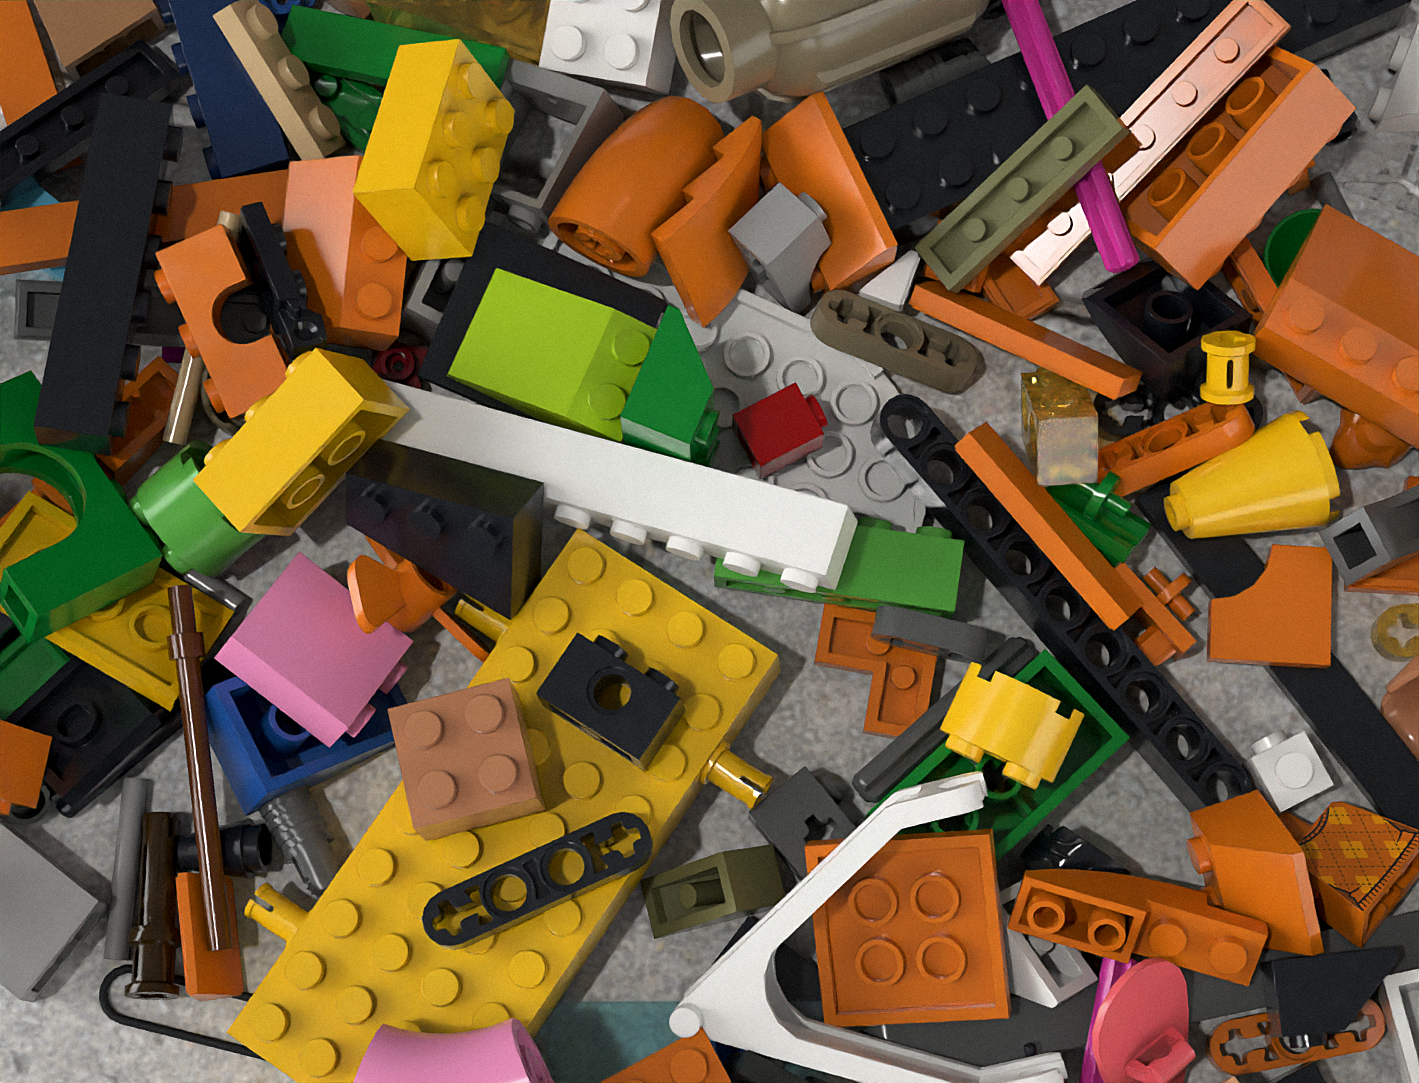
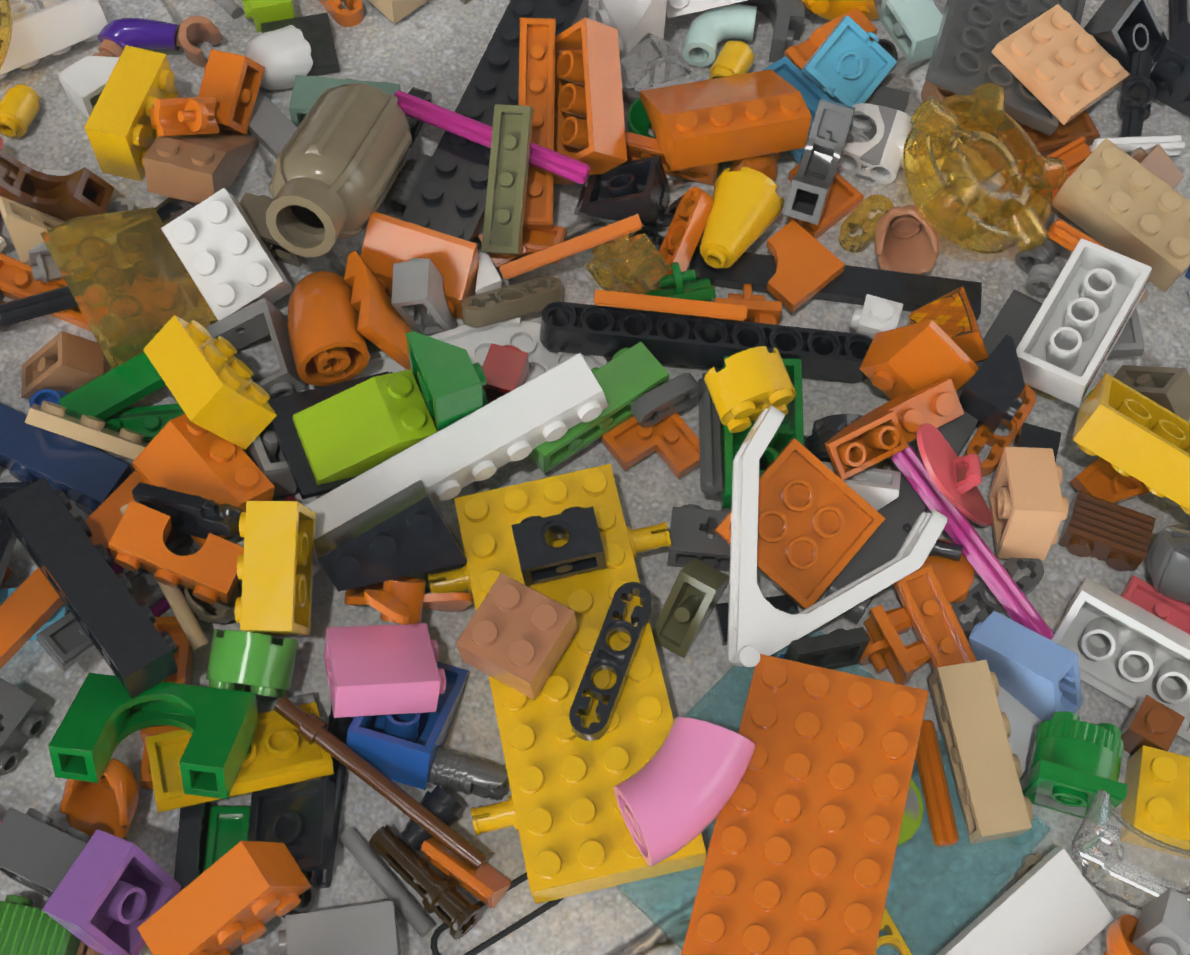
camera: 50 degrees left, 15 degrees down
yellow bush [1200,331,1256,405] -> none

